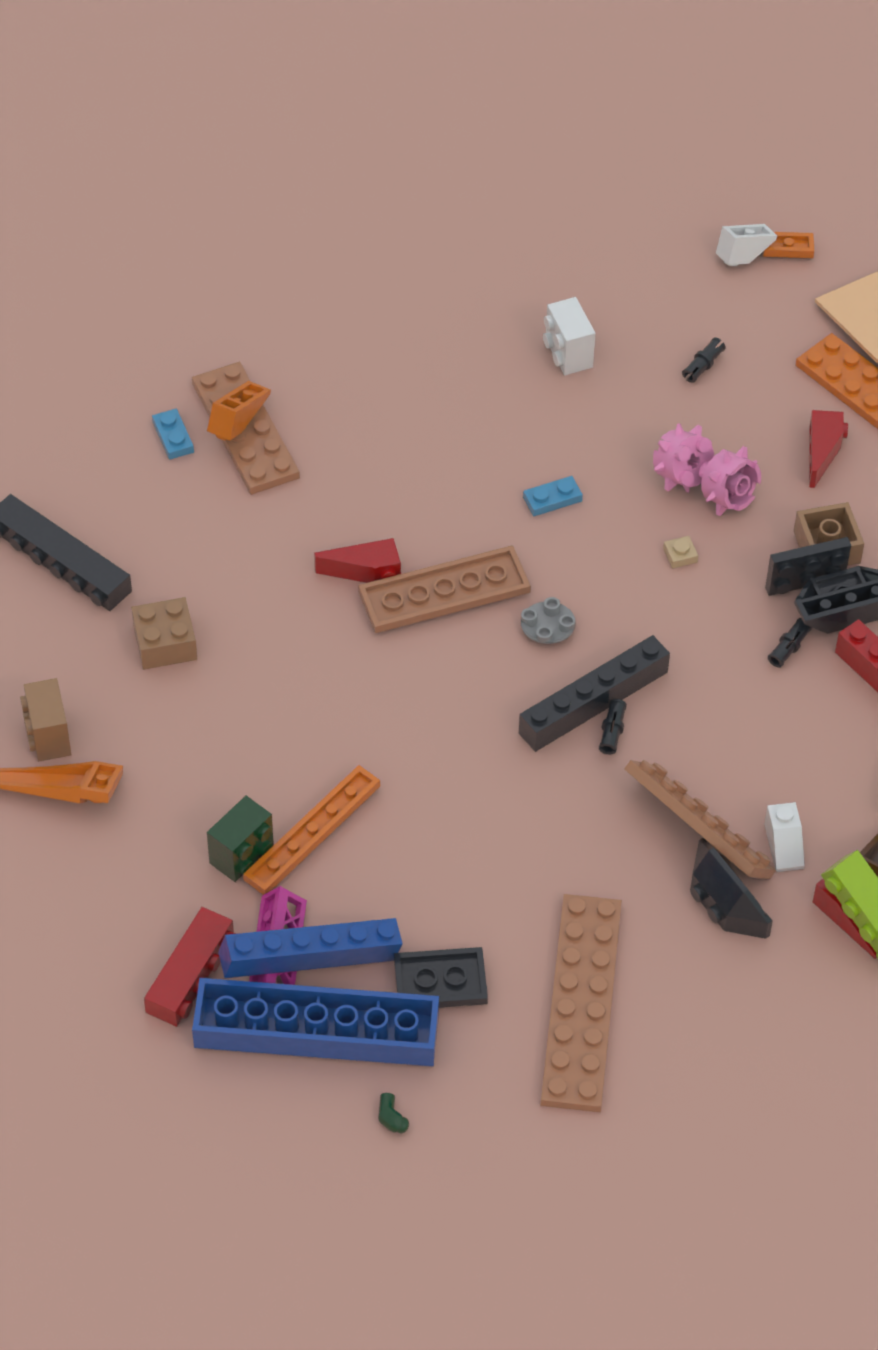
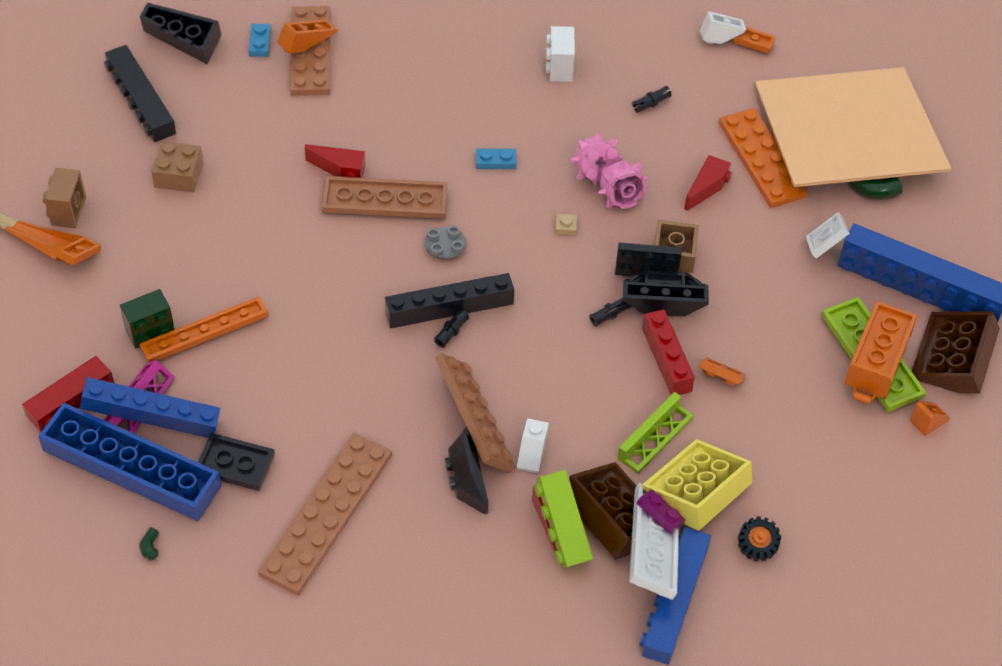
camera: 20 degrees right, 0 degrees up
none -> black wedge [140,2,221,64]

